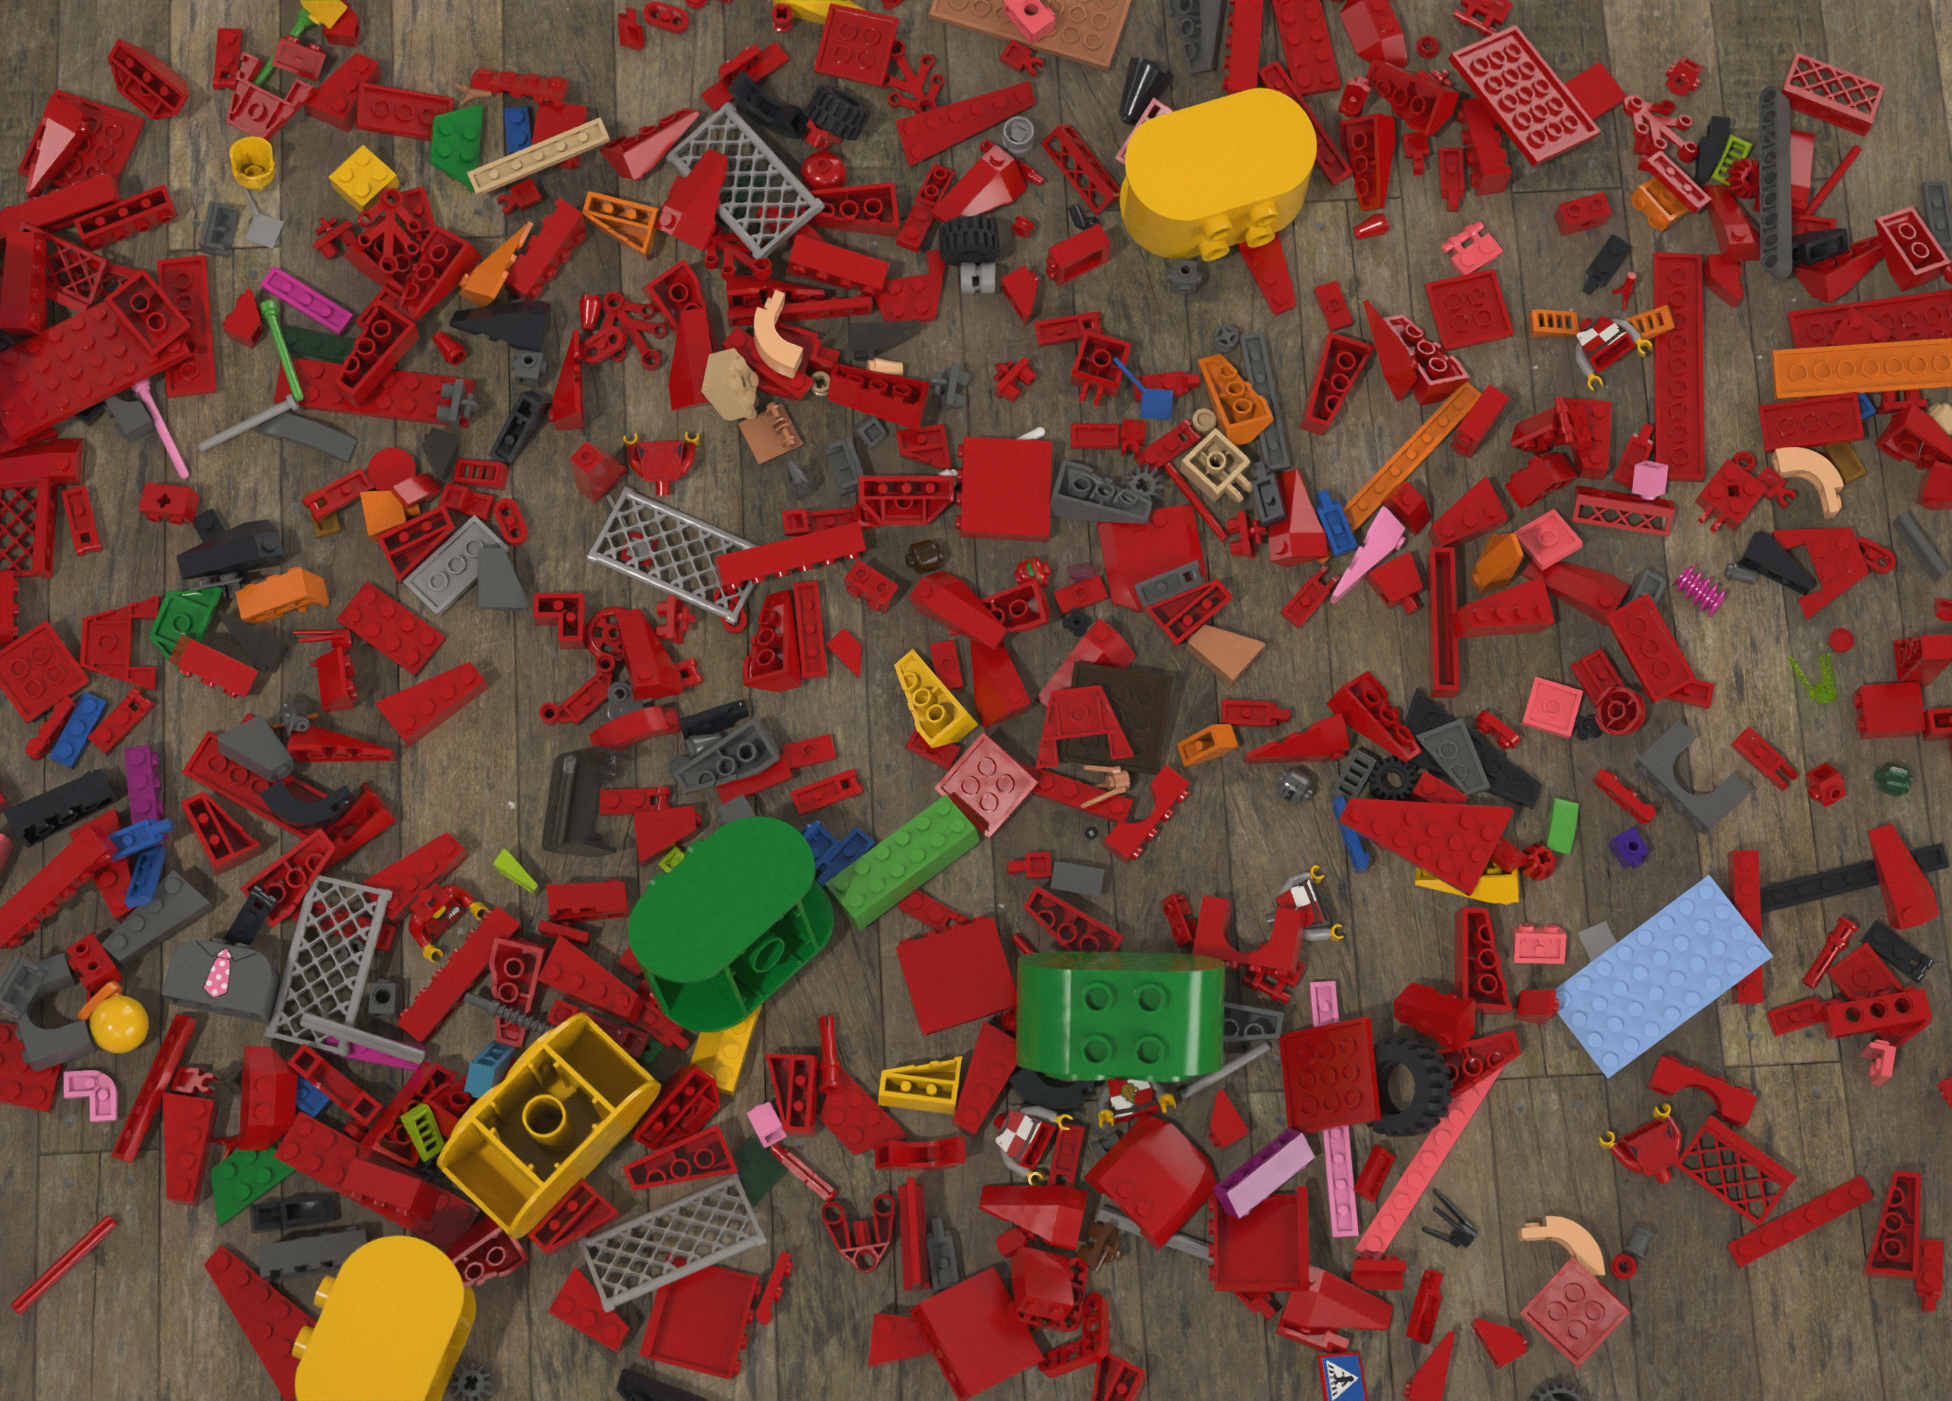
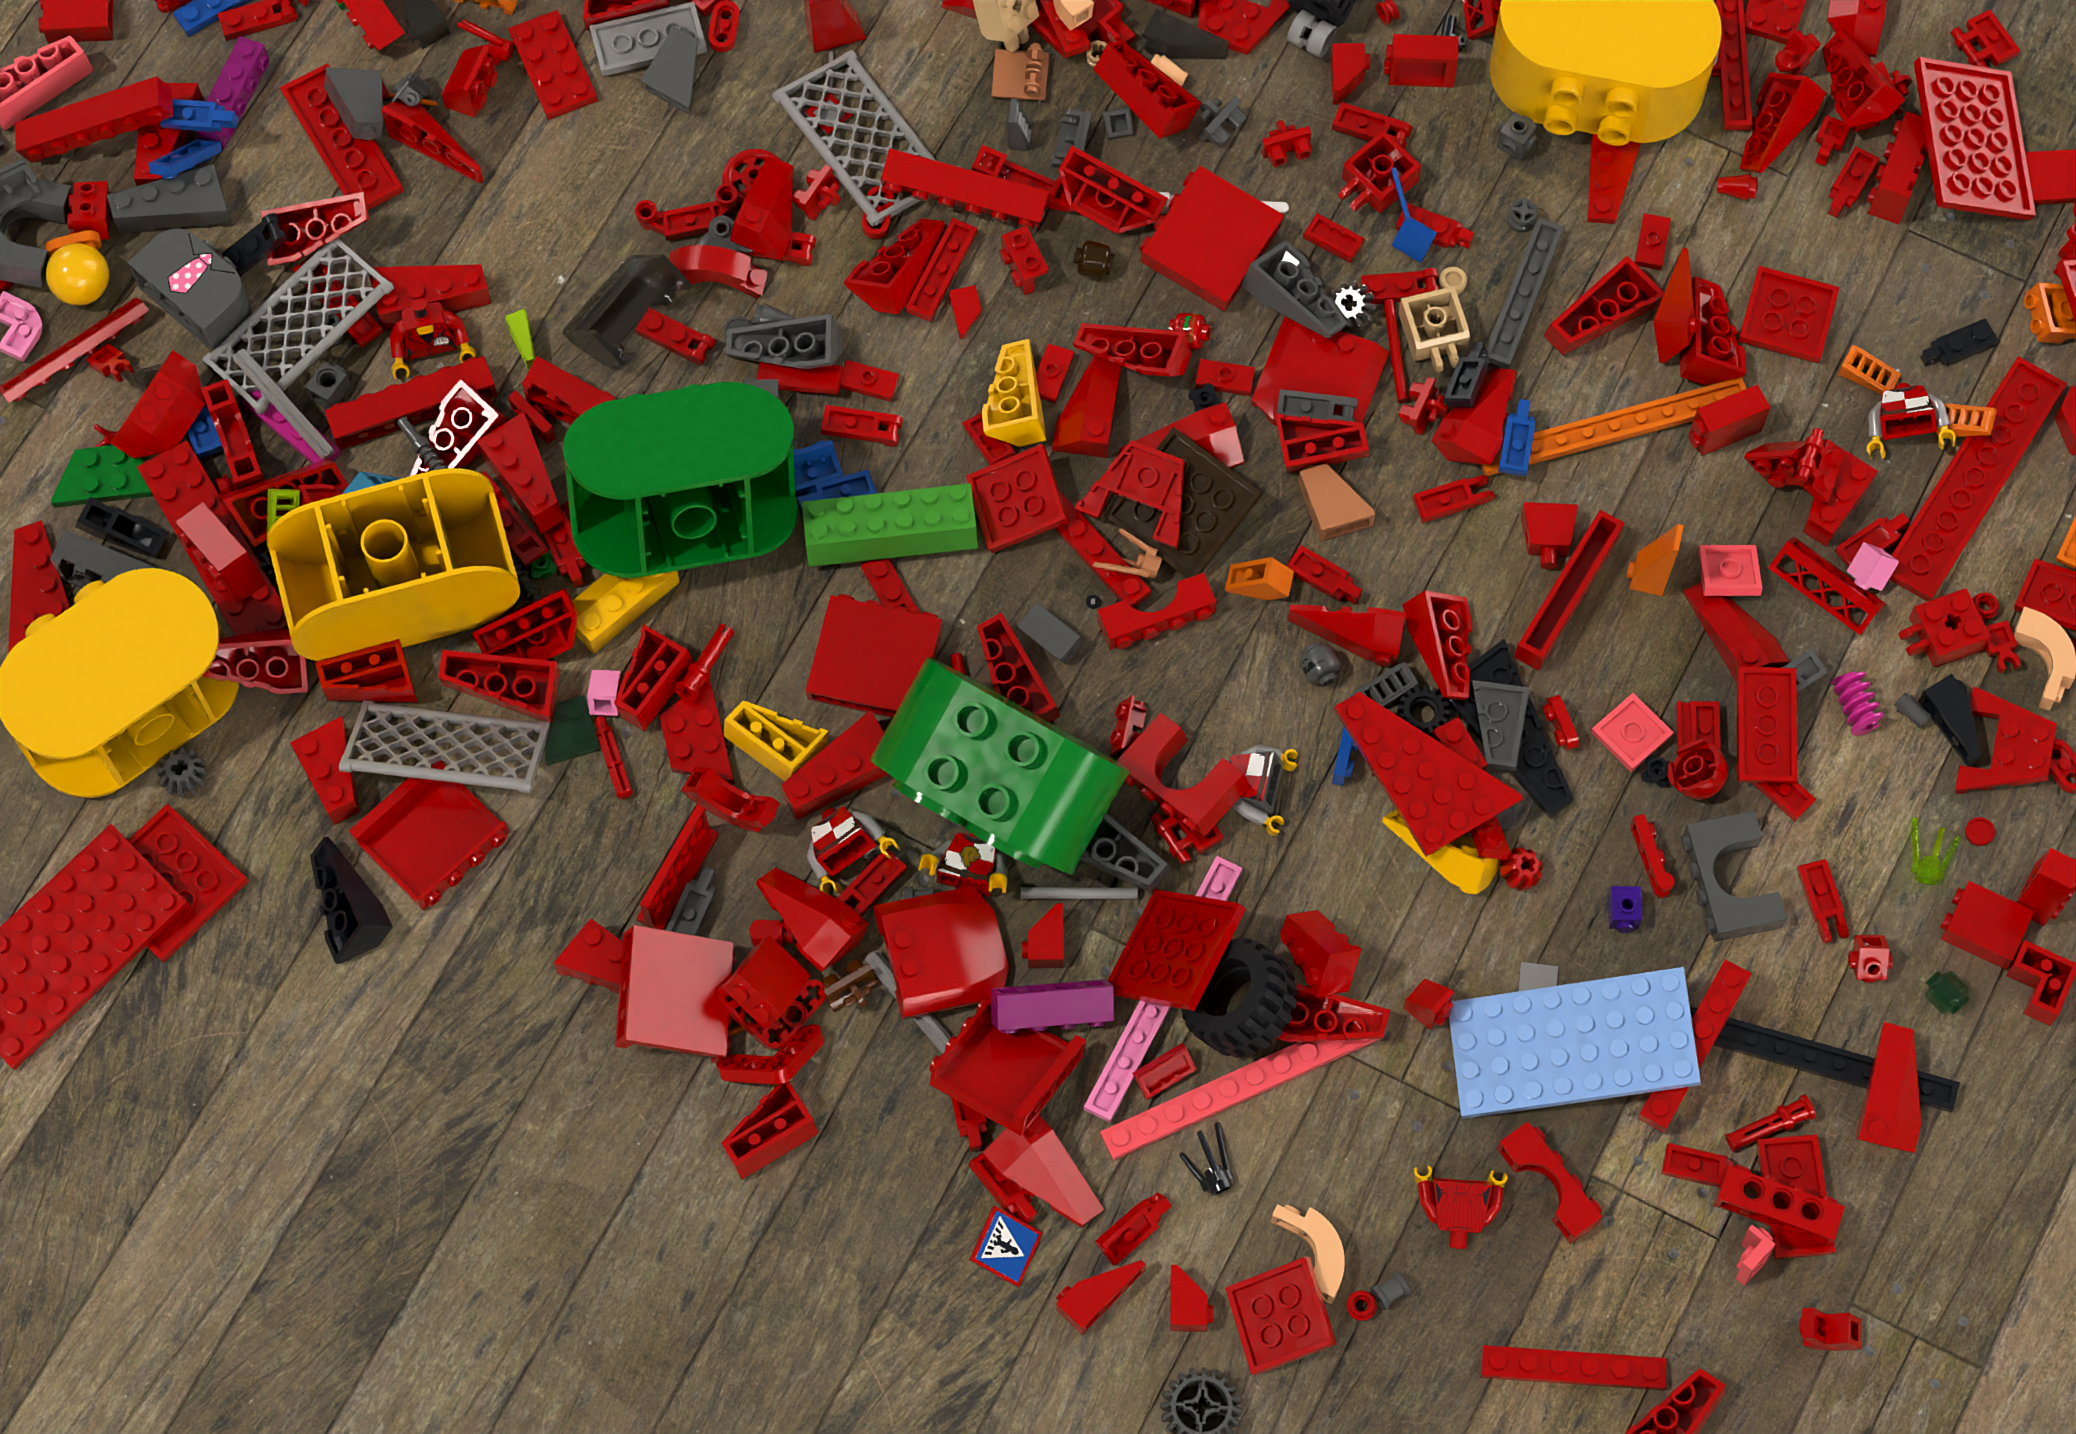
camera: 35 degrees right, 5 degrees down
black wedge [3,769,119,848] -> none
red wedge [163,1092,219,1207] -> none
red wedge [181,791,262,876] -> none
black arch [260,780,355,829] -> none
red wedge [318,782,396,875] -> none
red wedge [375,661,488,748] -> none
red brick [533,593,586,649] -> none
red torso [623,431,699,496] -> none
red slope [633,805,702,867] -> none
black hinge [678,700,749,740] -> none
red plate [756,1251,794,1325] -> none
red connector [821,1194,895,1274] -> none
red wing [896,424,951,470] -> none
red wedge [908,570,1008,651] -> none
red plate [1007,852,1052,880] -> none
black arch [1008,1068,1100,1113] -> none
clear pink slope [1067,562,1095,584] -> none
red plate [1119,418,1147,458] -> none
orange wedge [1198,354,1273,446] -> none
bright pink wedge [1330,506,1406,604] -> none
red bracket [1350,1255,1406,1290] -> none
red slope [1381,481,1432,536] -> none
red plate [1416,35,1440,59] -> none
red wedge [1427,476,1508,548] -> none
coral plate [1440,221,1503,276] -> none
red wedge [1451,576,1555,638] -> none
red wedge [1454,907,1513,1016] -> none
red brick [1504,452,1577,509] -> none
coral bracket [1512,924,1566,964] -> none
bright green slope [1544,798,1579,854] -> none
red brick [1554,192,1612,237] -> none
red bar [1612,272,1637,310] -> none
red fence [1673,1115,1796,1227] -> none
black plate [1860,920,1934,983] -> none

